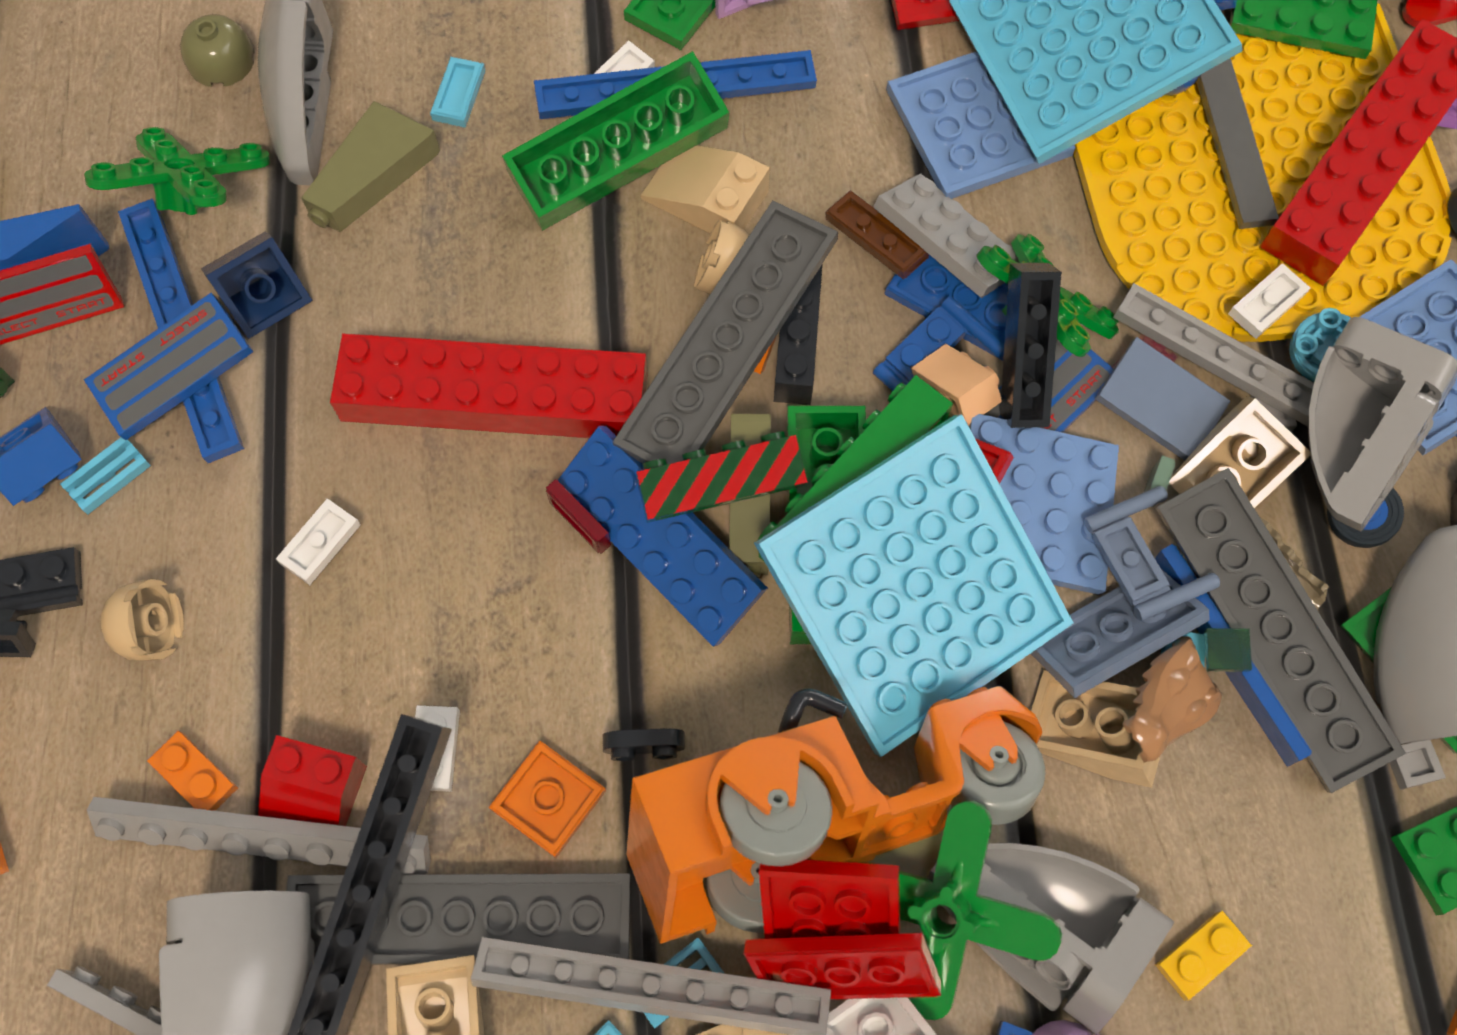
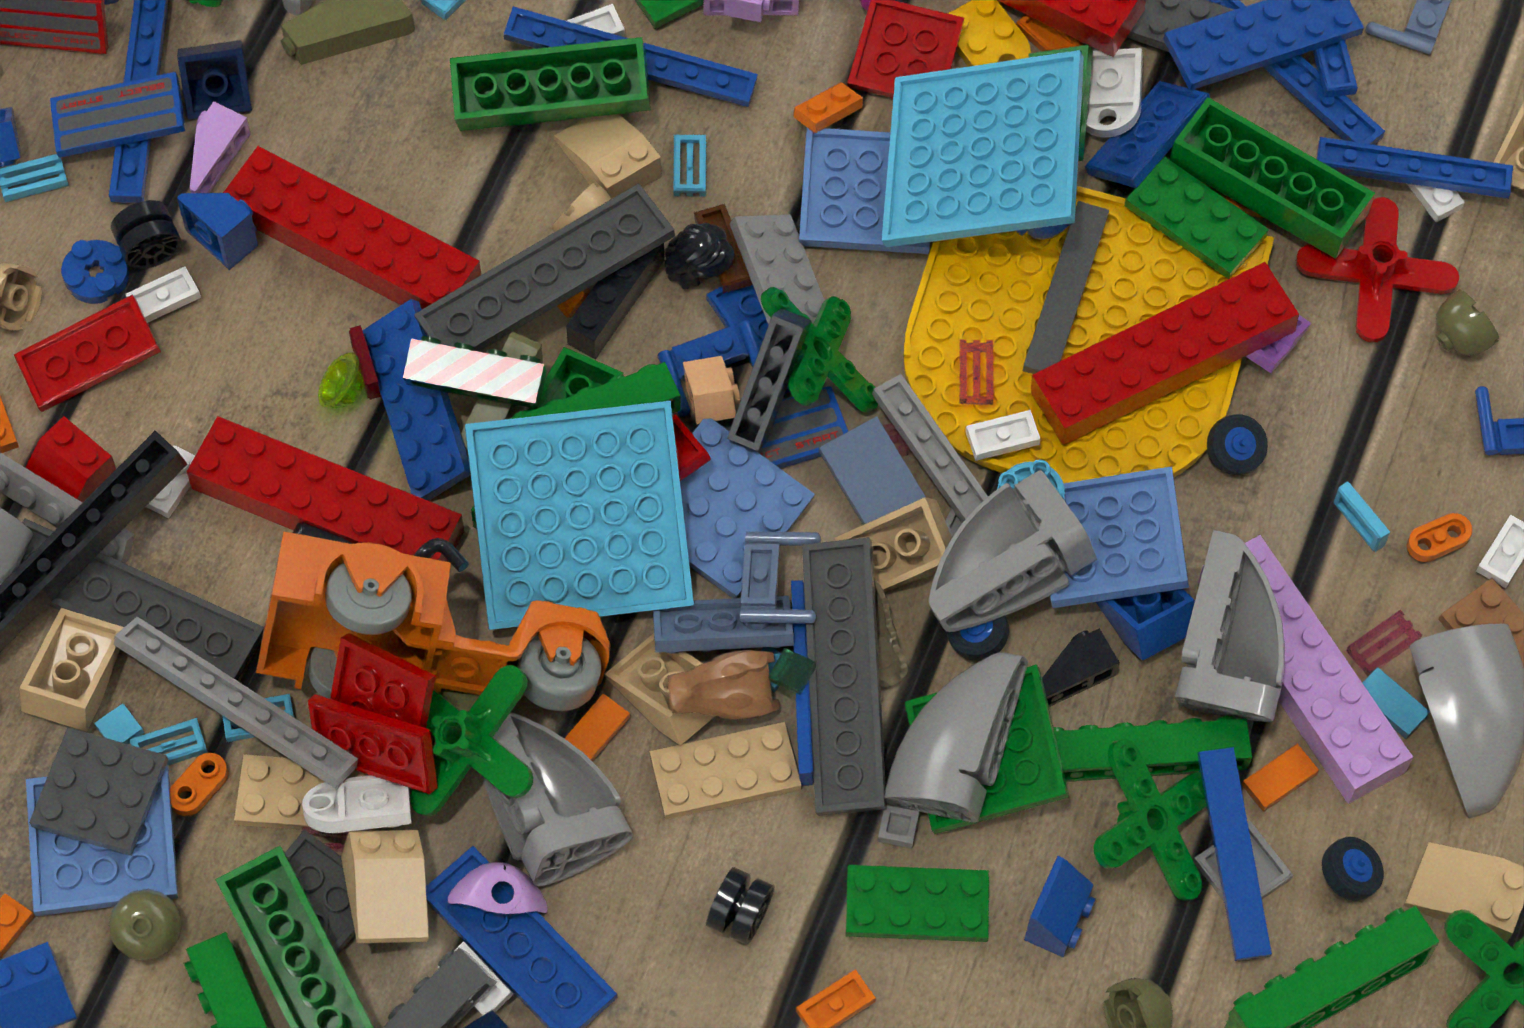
camera: 25 degrees right, 5 degrees down
orange tile [488,741,606,858] -> none
sand green tile [1143,455,1176,507] -> none
yellow plate [1155,911,1252,1001] -> none
none -> red tile [14,294,161,412]
none -> blue plate [61,240,129,304]
none -> black wheel [110,200,182,269]
none -> blue slope [177,193,258,270]
none -> red brick [186,416,464,562]
none -> lavender slope [190,101,250,193]
none -> clear neon green piece [318,352,364,409]
none -> orange tile [564,694,630,762]
none -> tan plate [649,722,801,820]
none -> black hair [664,223,734,289]
none -> medium azure tile [673,135,706,196]
none -> black wheel [706,867,775,945]
none -> orange plate [794,82,863,133]
none -> tile [959,339,993,405]

